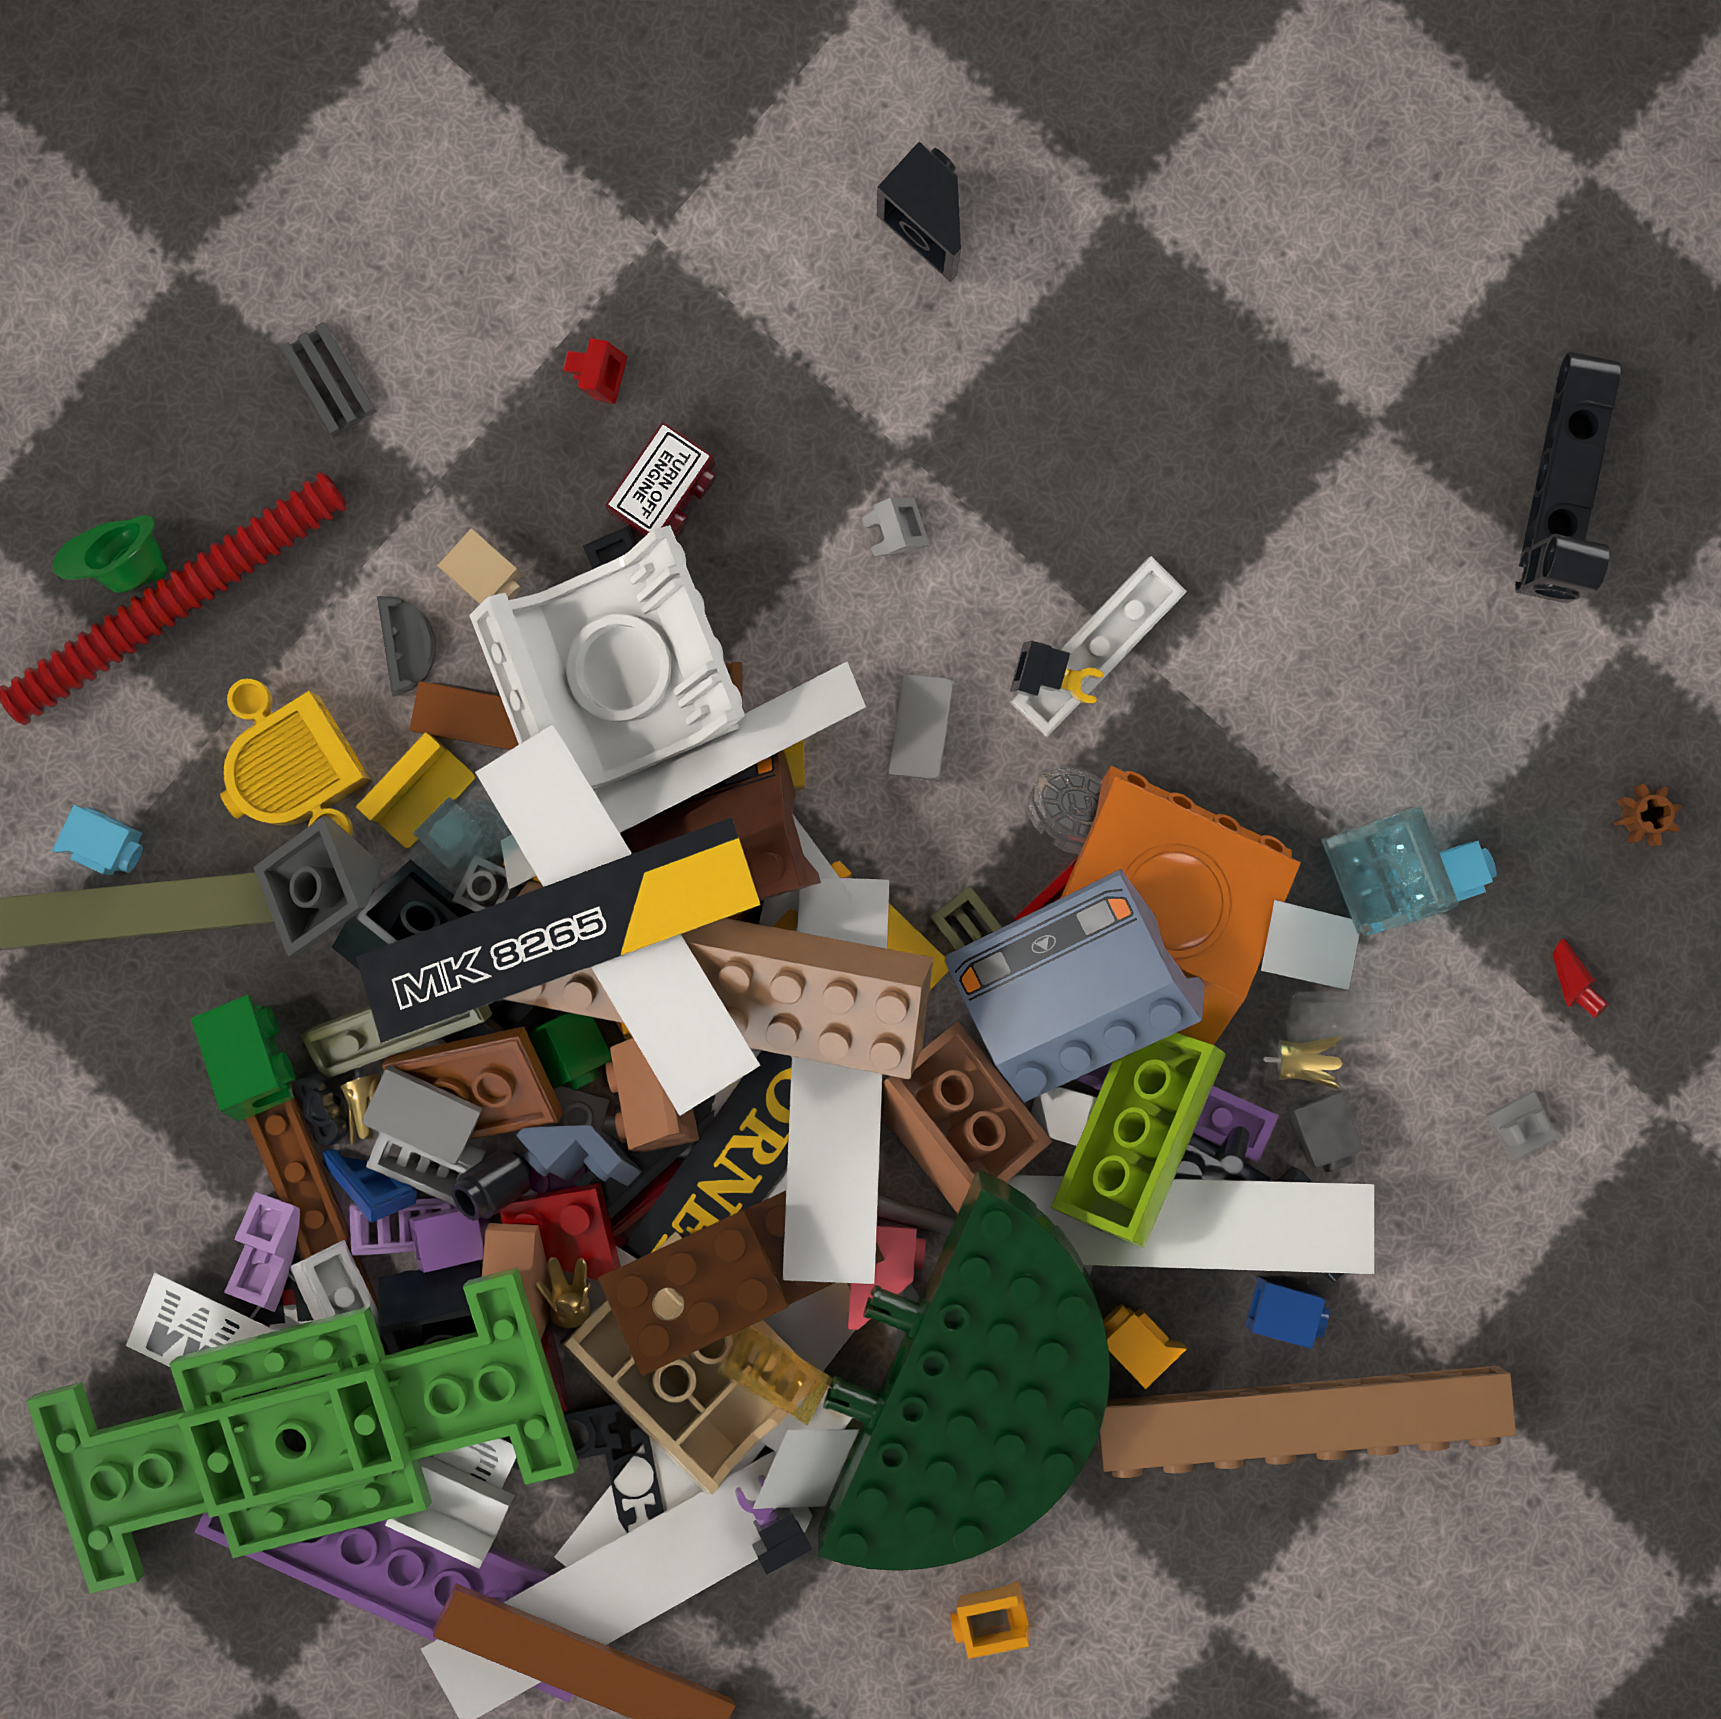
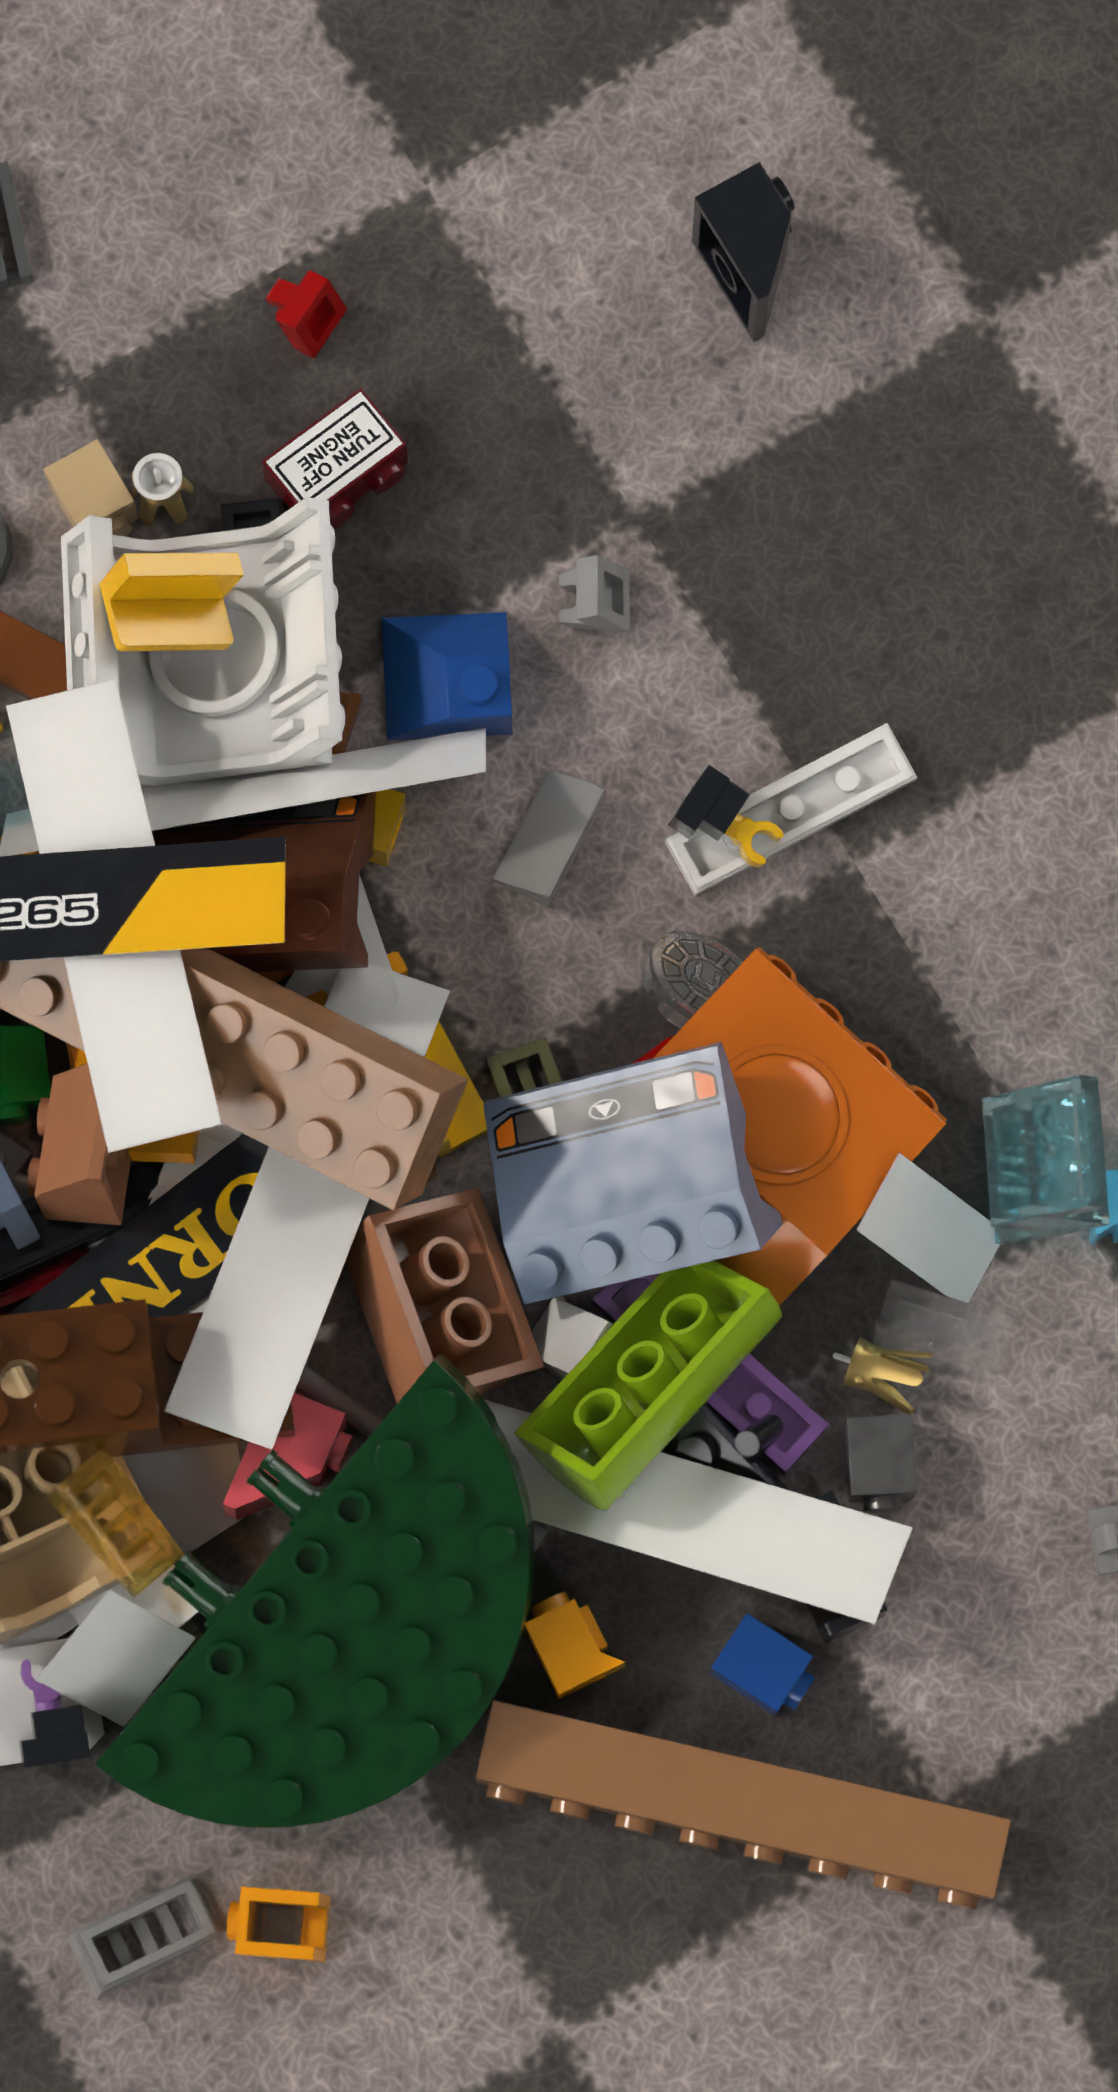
camera: 20 degrees right, 10 degrees down
none -> light grey slope [68,1875,221,2000]
none -> yellow panel [99,552,244,651]
none -> white piece [131,453,194,527]
none -> blue slope [382,612,513,741]

